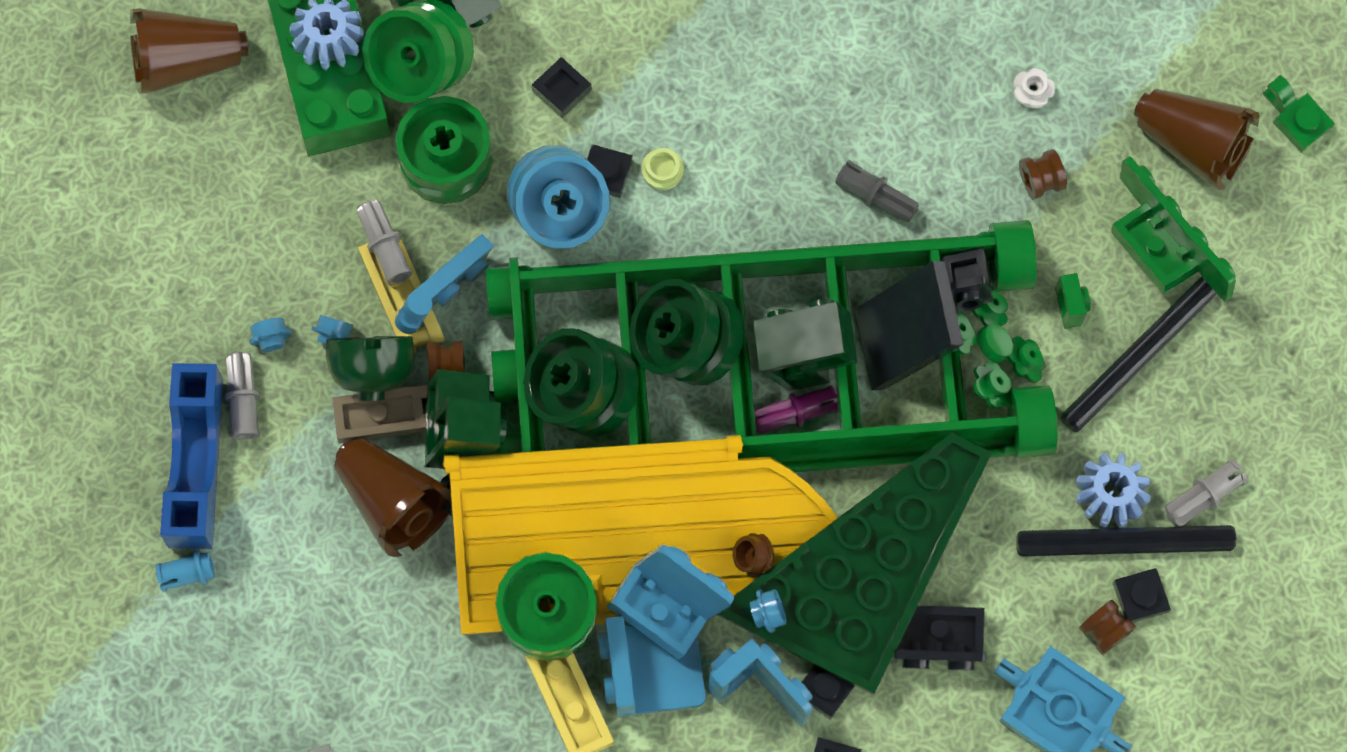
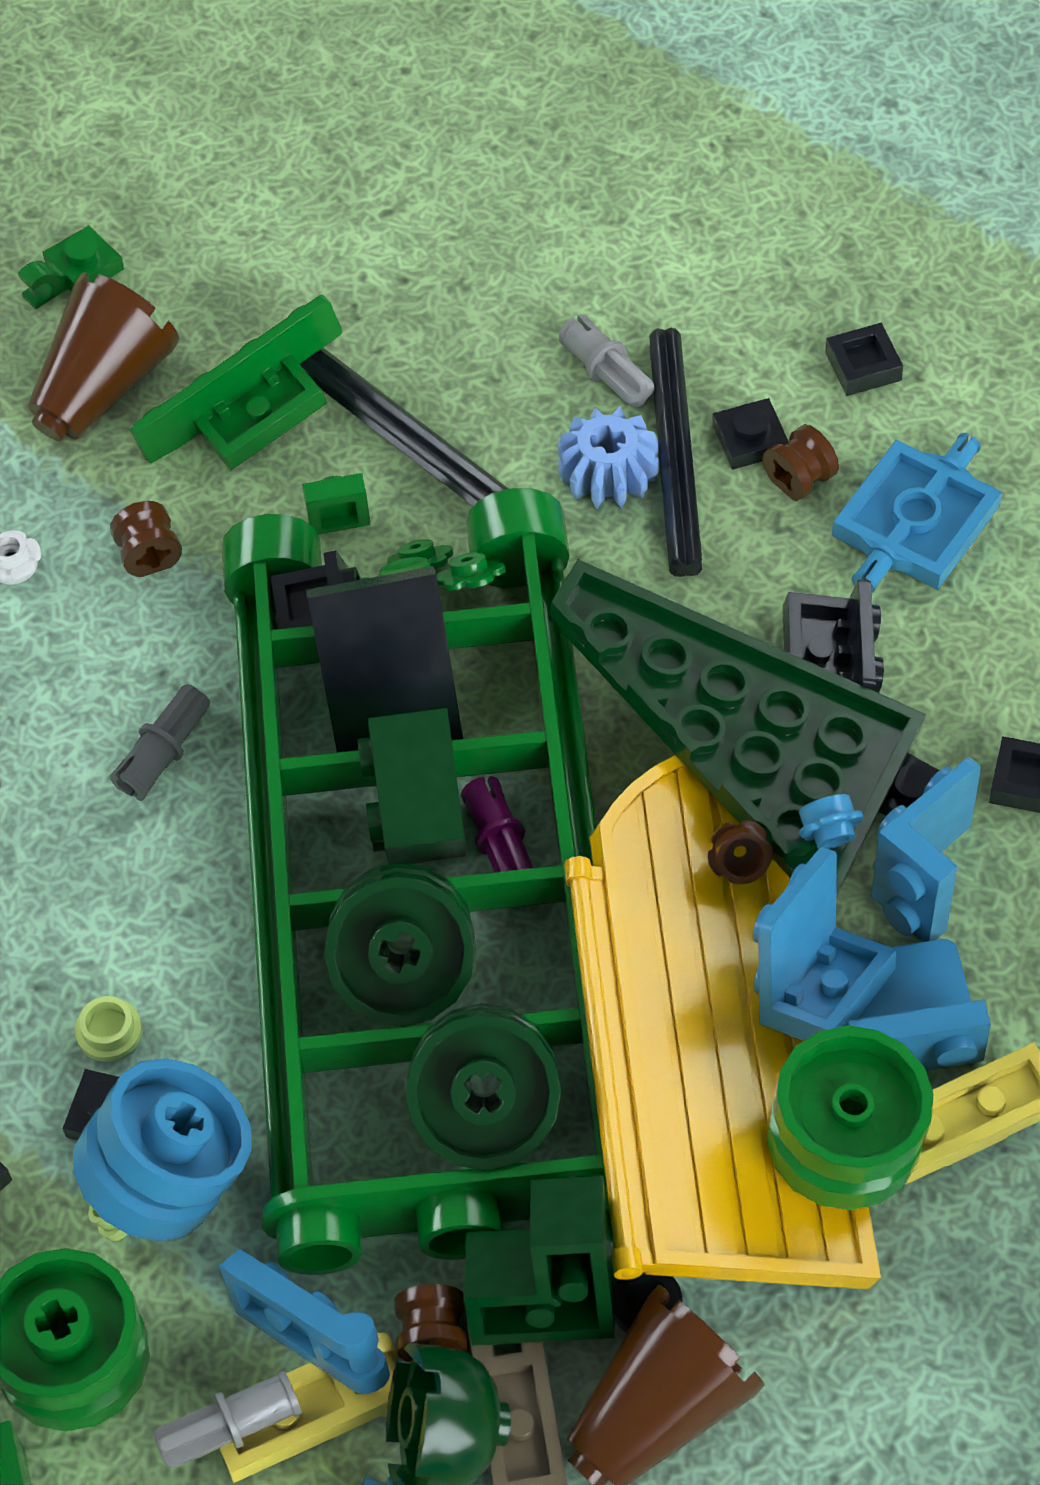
camera: 85 degrees left, 15 degrees down
none -> black plate [825,322,903,396]

